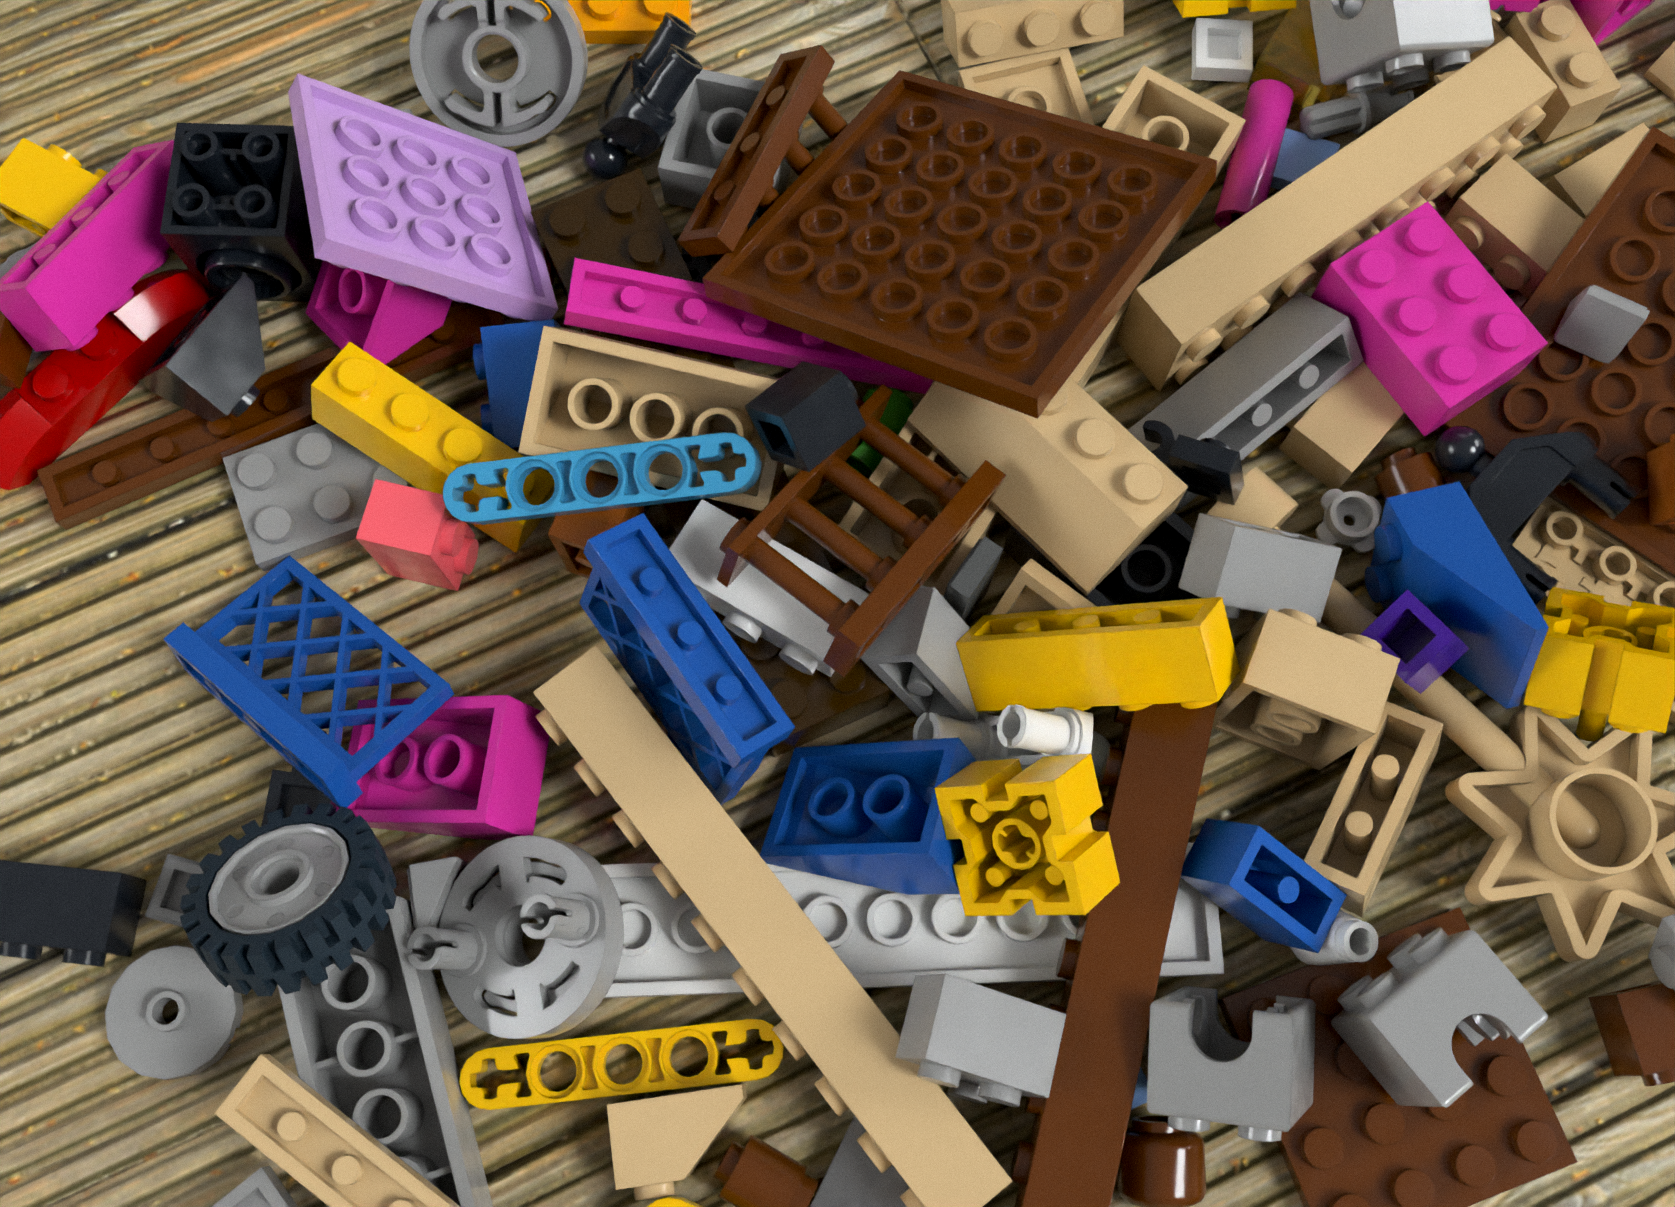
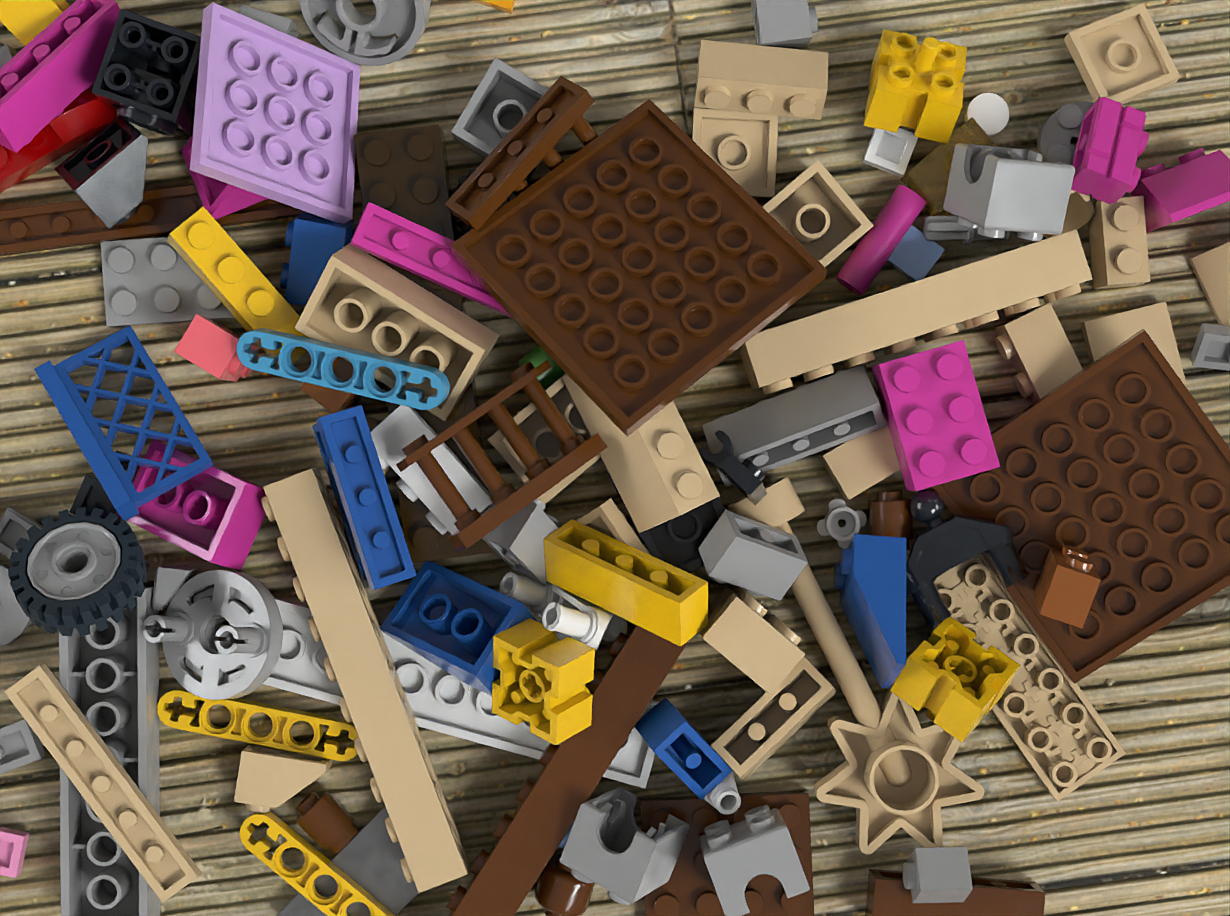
camera: 15 degrees right, 15 degrees up
black connector [582,12,703,182] -> none
black brick [745,361,866,472] -> none
light grey brick [896,973,1066,1107] -> none
dark grey tile [944,536,1004,623] -> none
dark purple brick [1360,589,1469,694] -> none
light grey slope [1554,284,1650,363] -> none

